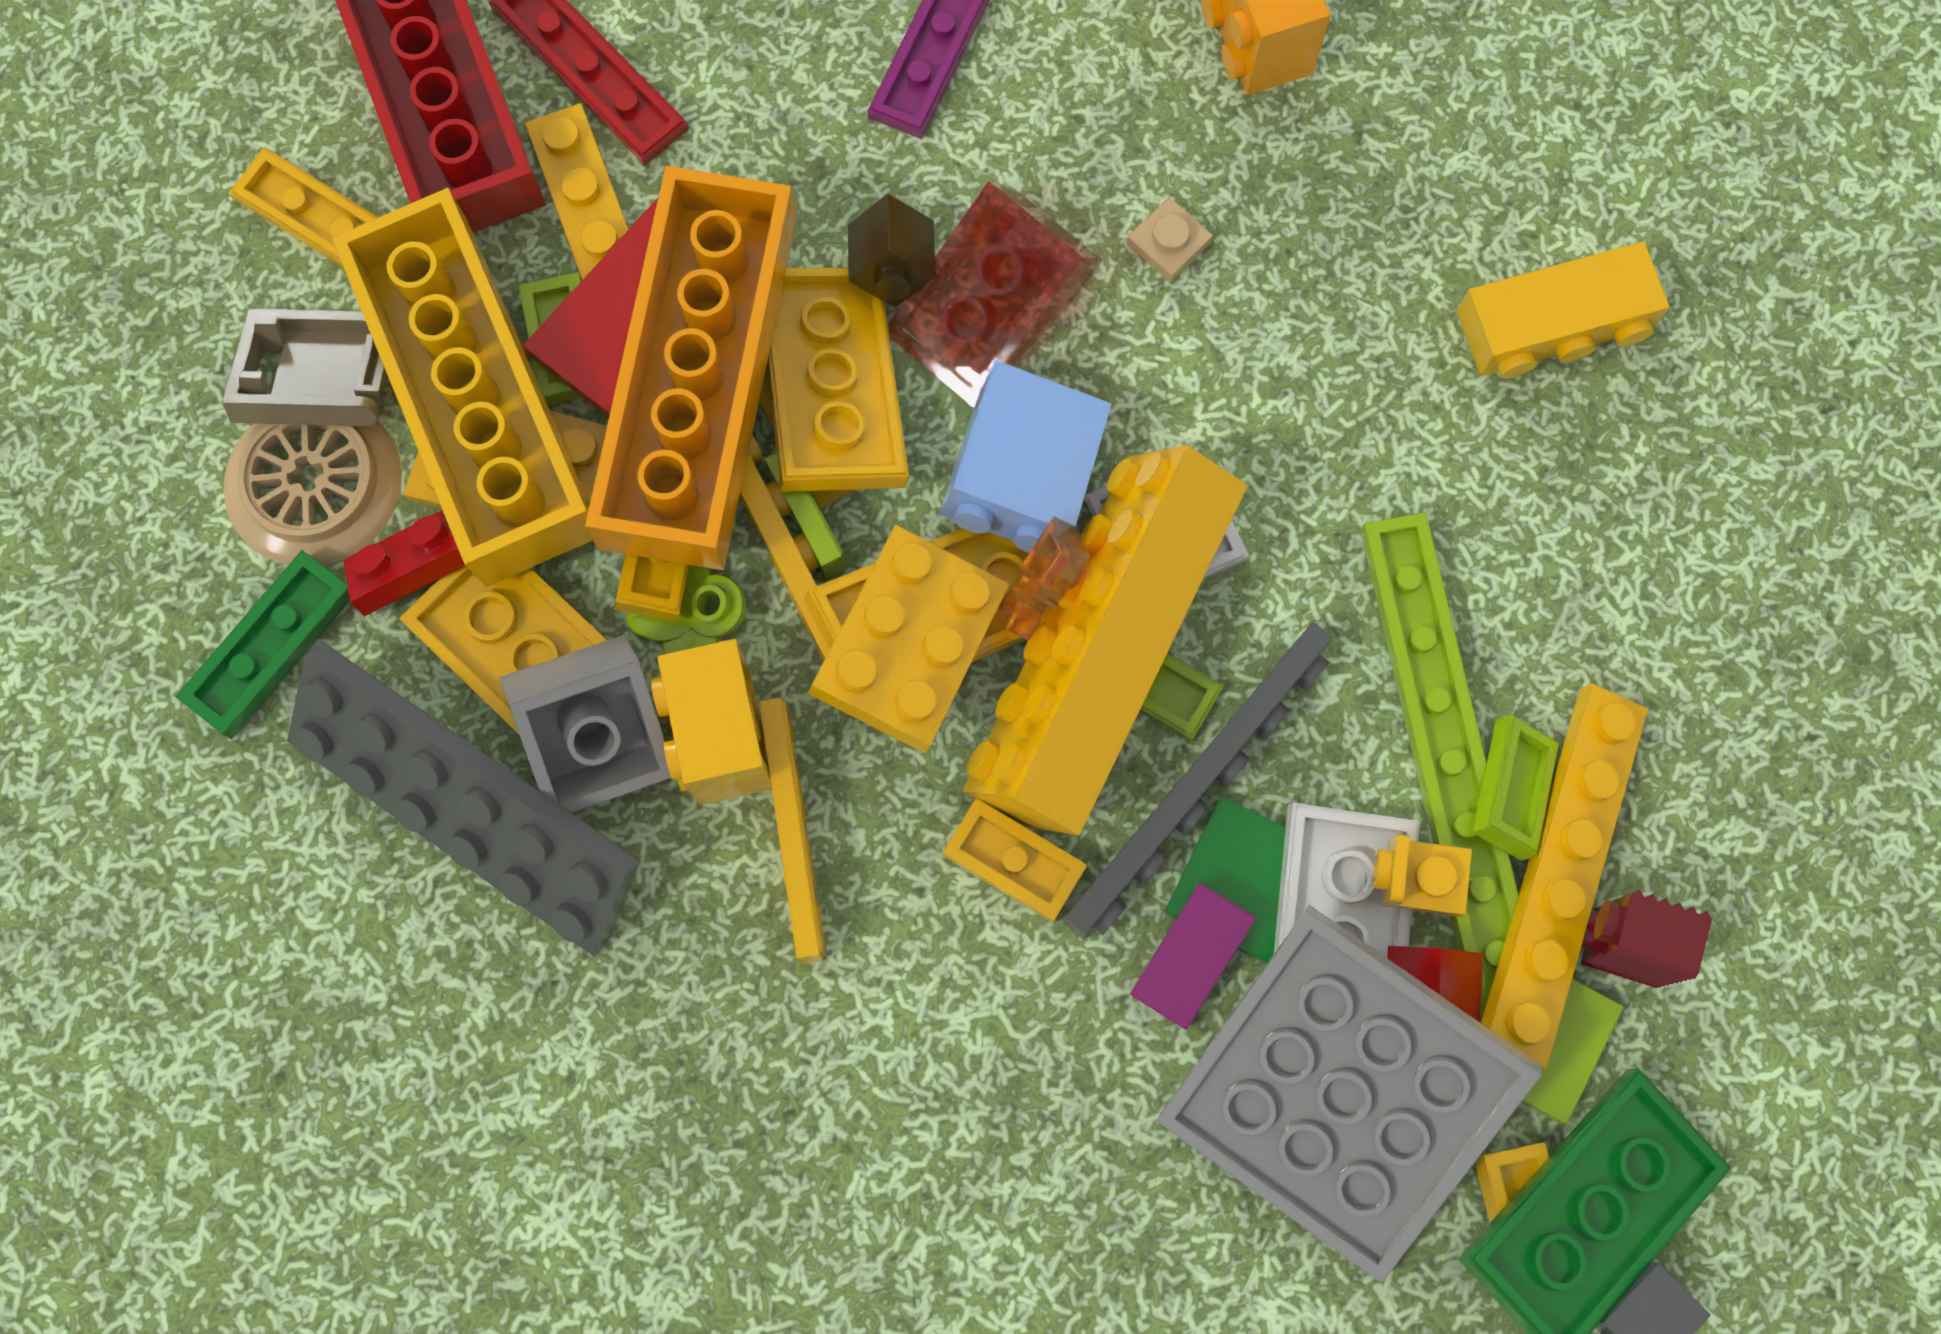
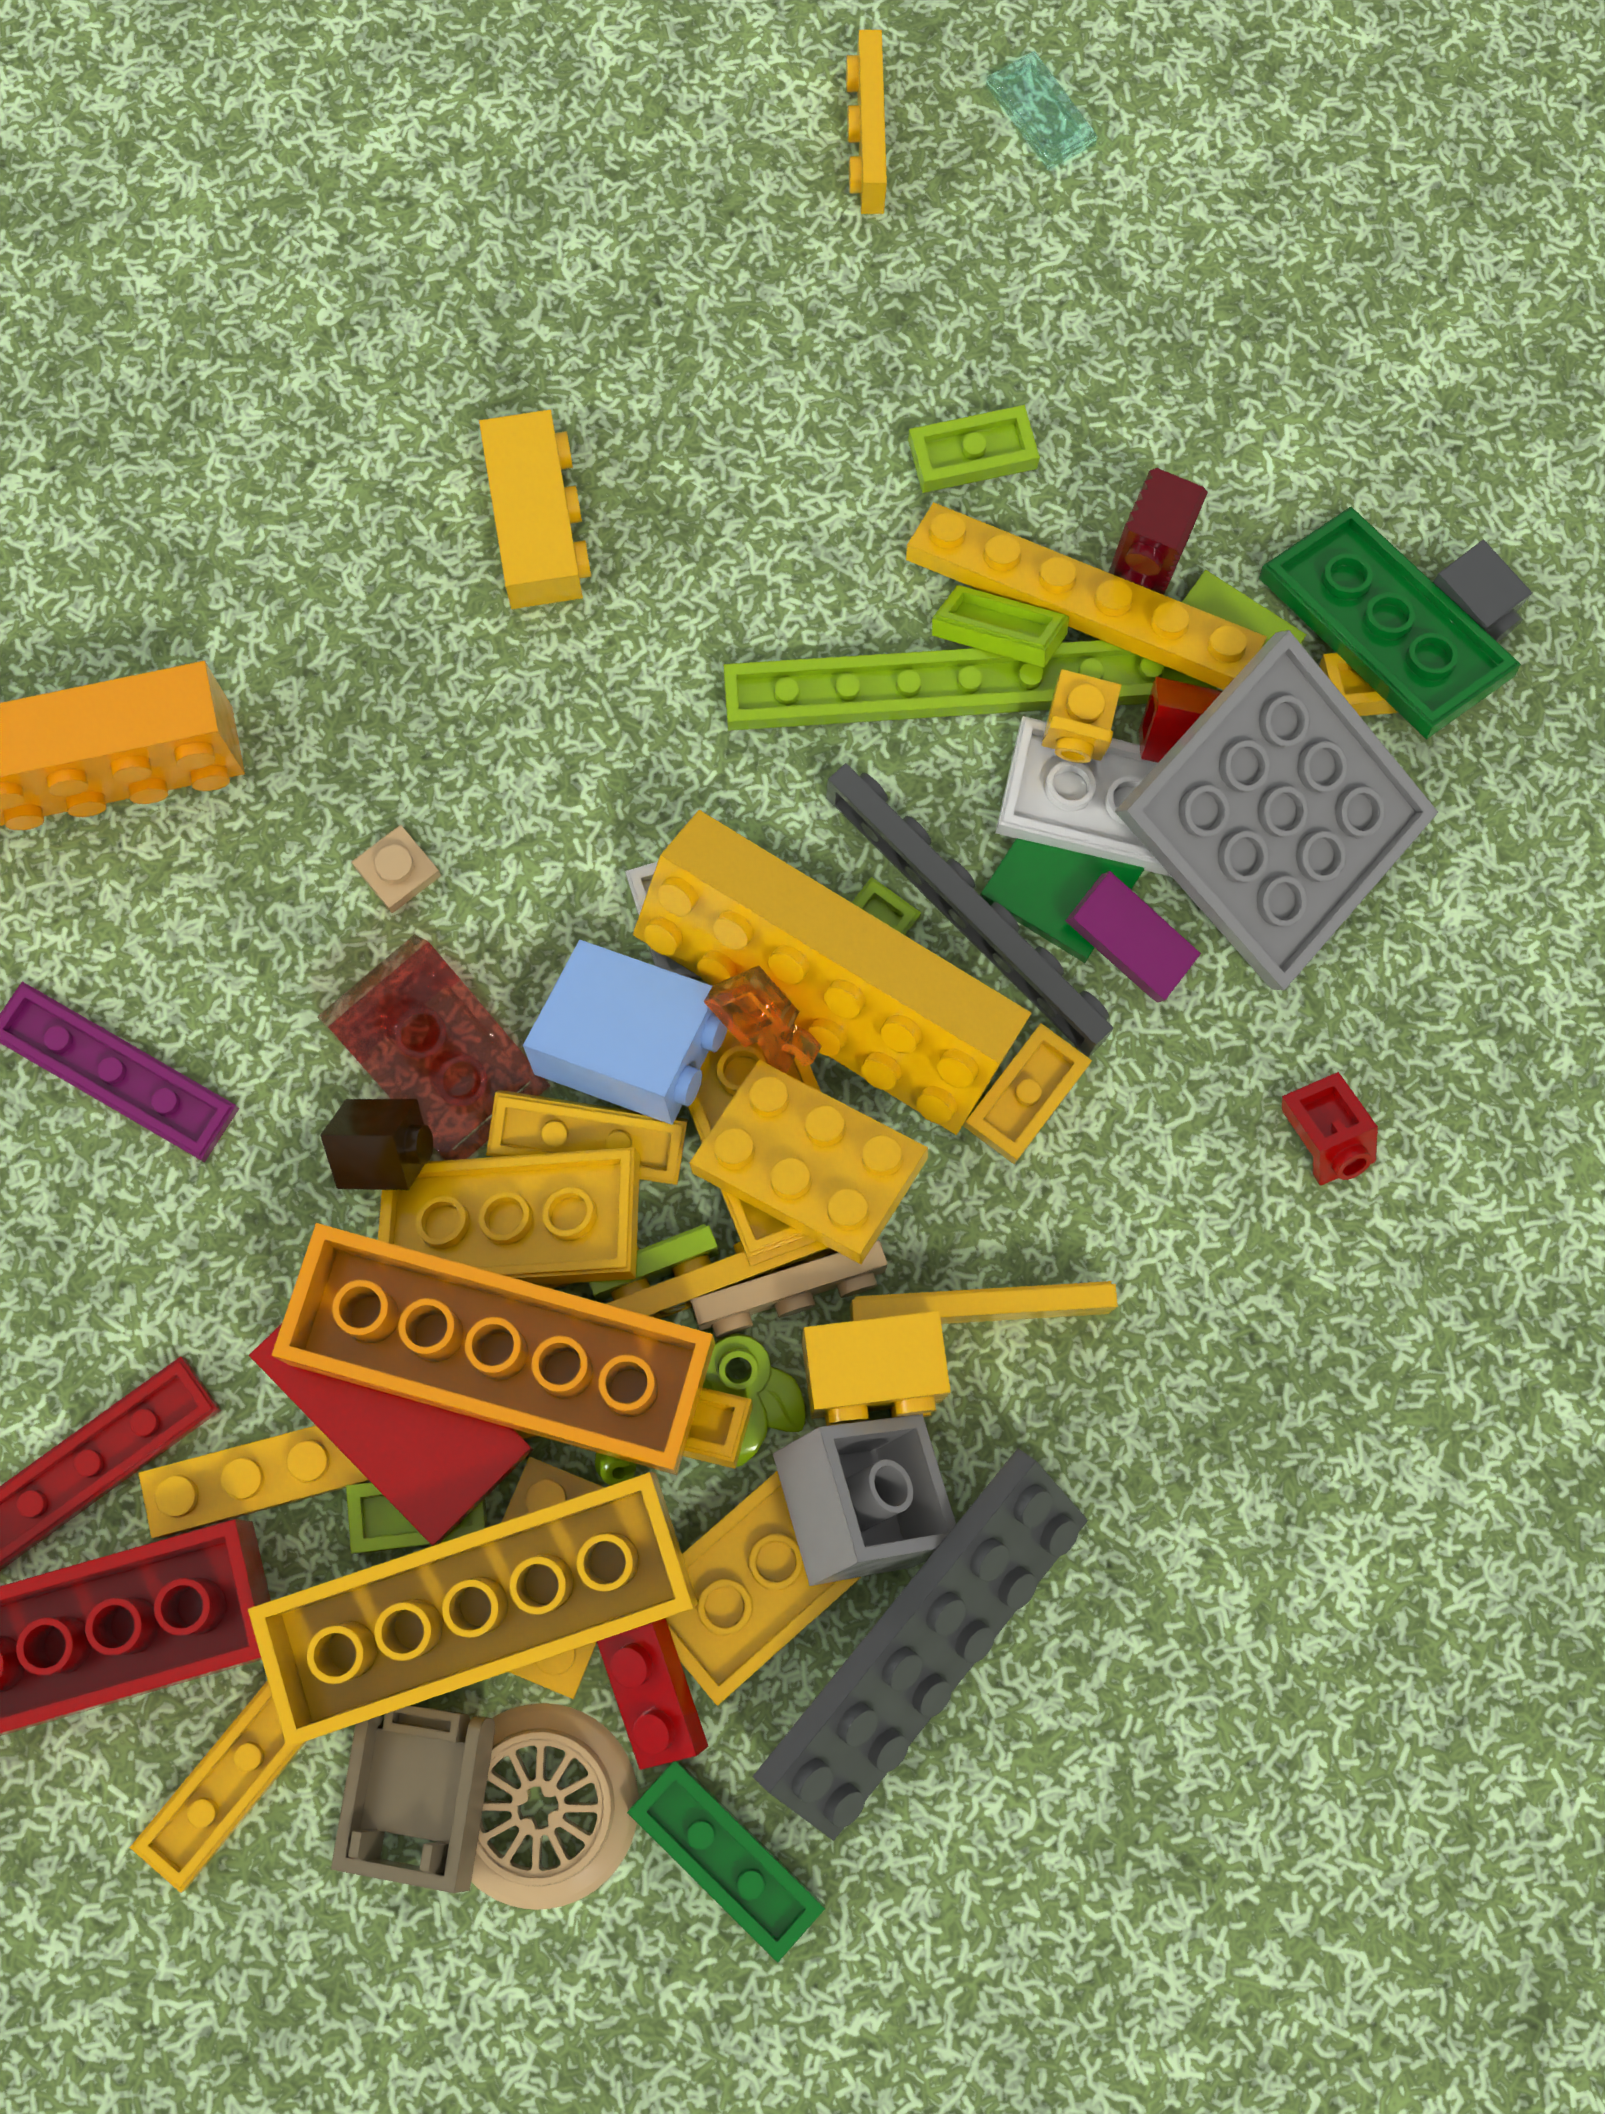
camera: 90 degrees left, 0 degrees up
none -> yellow tile [486,1090,688,1185]
none -> tan plate [691,1240,888,1338]
none -> lime plate [908,405,1040,493]
none -> red bracket [1282,1072,1378,1186]

